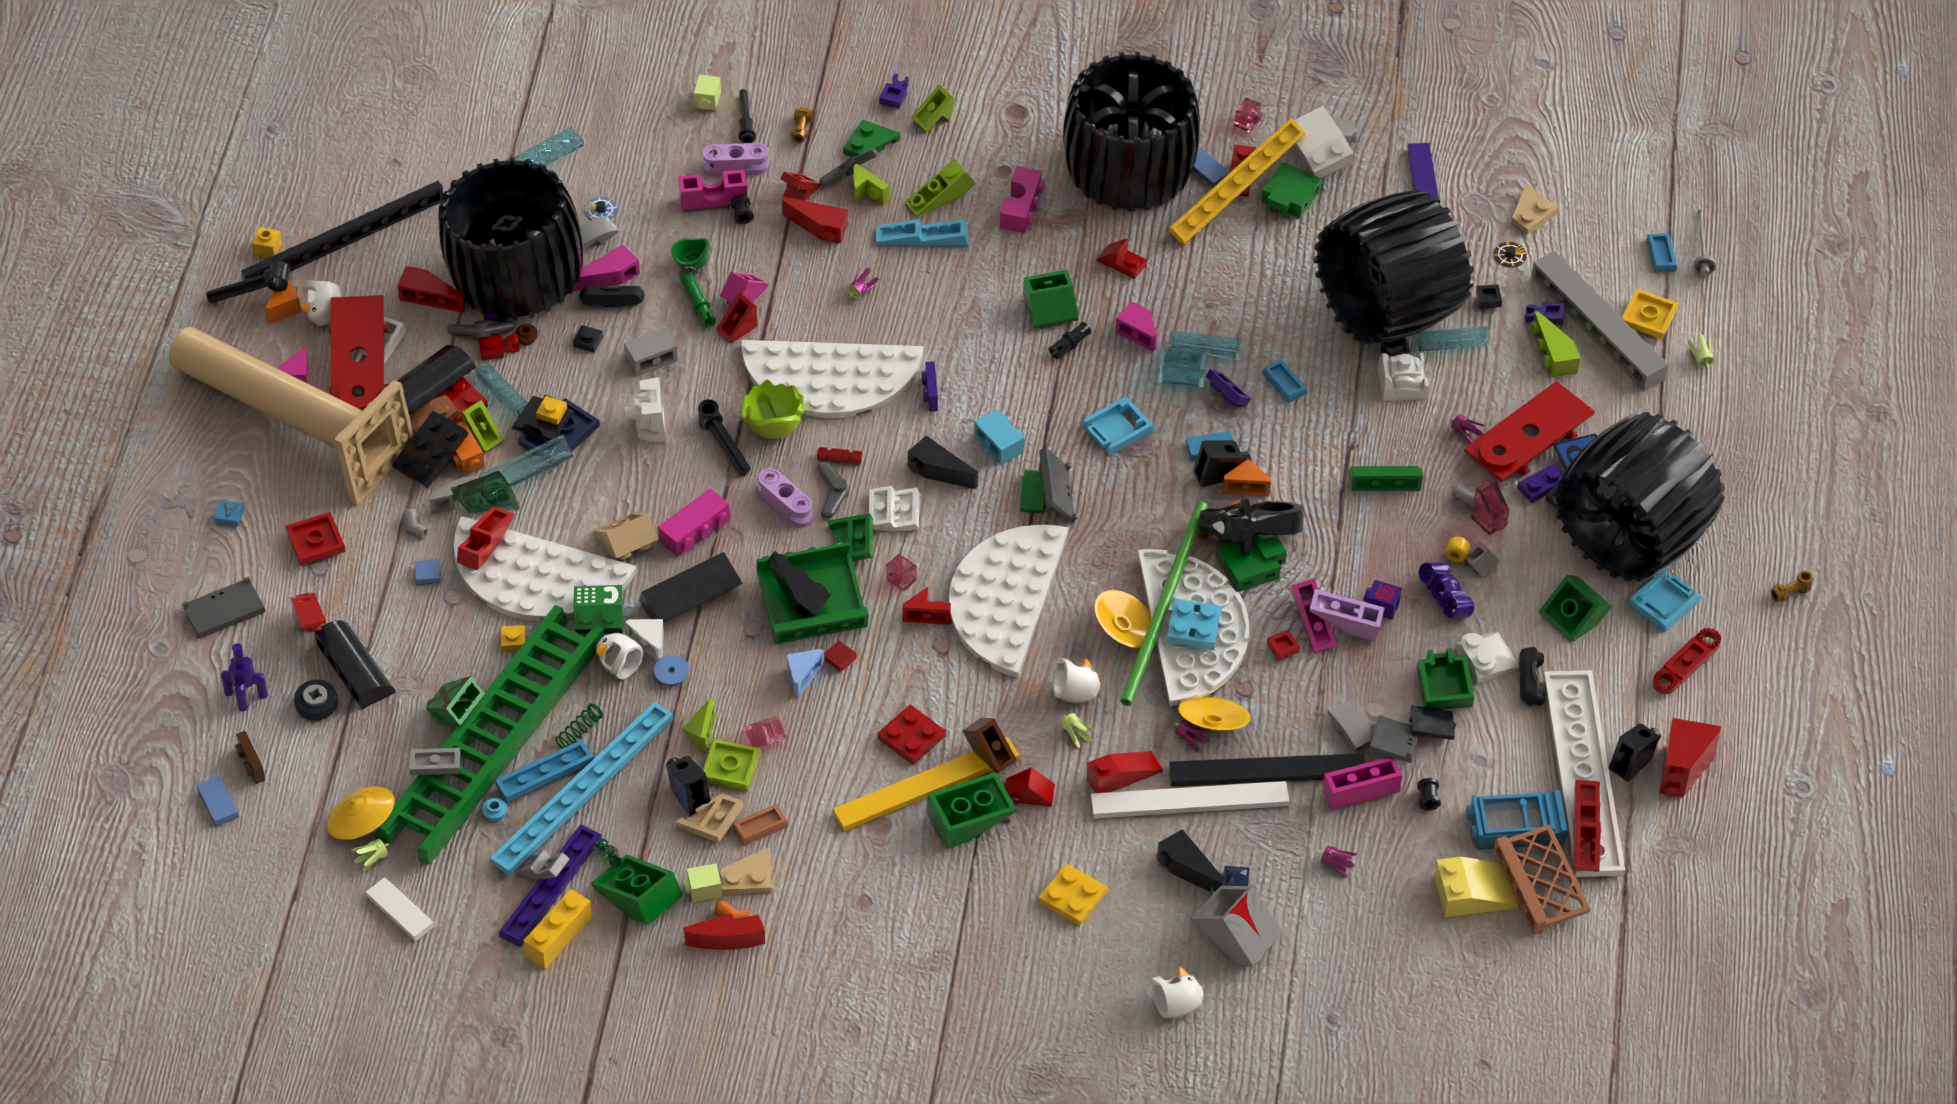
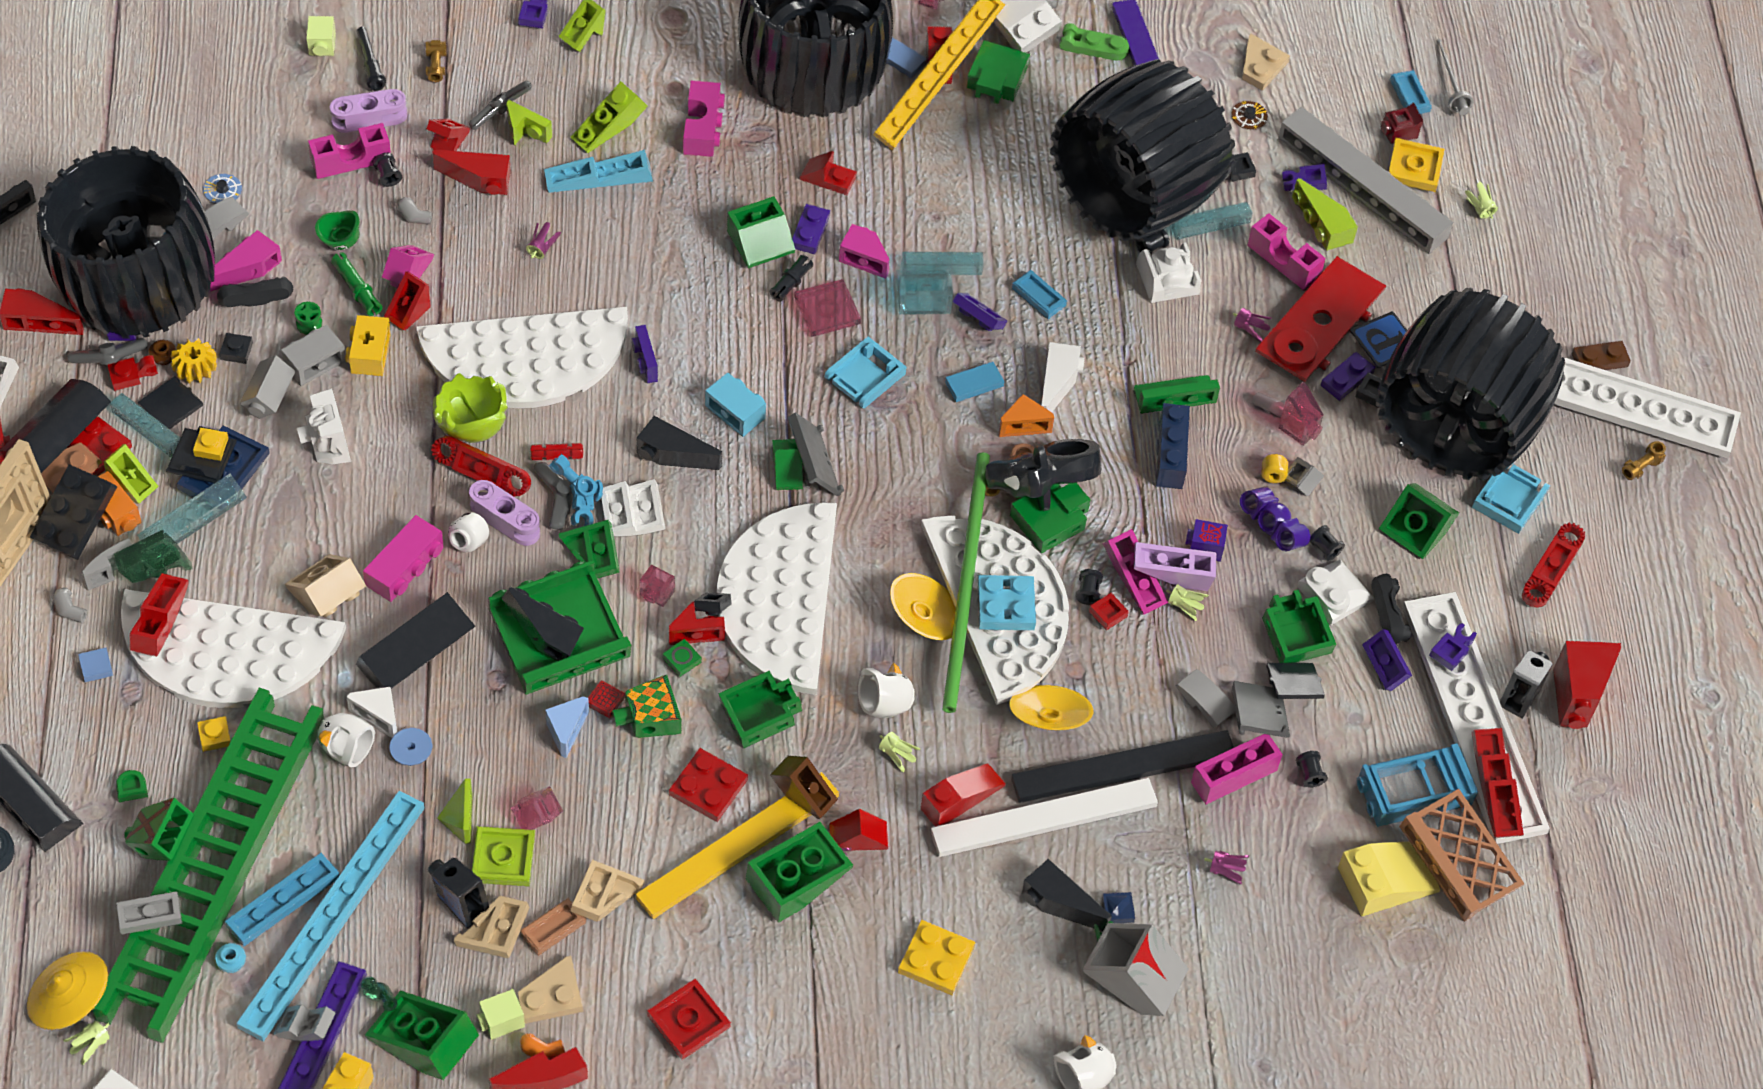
camera: 15 degrees left, 5 degrees up
clear light blue plate [507,127,584,166] -> none
green piece [555,703,603,749] -> none
green slope [573,585,623,634] -> none
black axle [698,399,751,476] -> none
green wing [843,119,900,157] -> none
flat silver piece [1175,719,1211,752] -> none
black torso [1193,440,1251,487] -> none
none -> green tile [116,770,148,803]
none -> black piece [138,376,204,432]
none -> yellow gear [171,338,217,384]
none -> light grey brick [240,355,295,419]
none -> green wheel [294,301,323,335]
none -> yellow brick [345,315,391,376]
none -> light grey arm [398,197,432,224]
none -> red plate [431,436,531,497]
none -> white head [448,512,489,553]
none -> dark azure piece [549,454,603,526]
none -> tan wing [570,860,645,922]
none -> green torso [612,674,682,738]
none -> red plate [647,978,731,1060]
none -> green tile [662,639,702,677]
none -> black plate [694,592,732,616]
none -> green piece [718,670,802,748]
none -> dark purple plate [792,204,830,255]
none -> clear pink tile [794,279,861,337]
none -> white slope [1041,342,1085,412]
none -> bright green plate [1059,23,1129,61]
none -> black bush [1076,569,1103,605]
none -> dark blue brick [1156,403,1190,489]
none -> yellowish green piece [1166,584,1209,621]
none -> dark pink arch [1247,213,1326,290]
none -> black bush [1309,525,1345,561]
none -> dark purple plate [1362,629,1412,691]
none -> dark red window [1381,102,1423,144]
none -> dark purple plate [1429,623,1477,672]
none -> white plate [1554,357,1741,458]
none -> reddish brown plate [1571,341,1631,370]

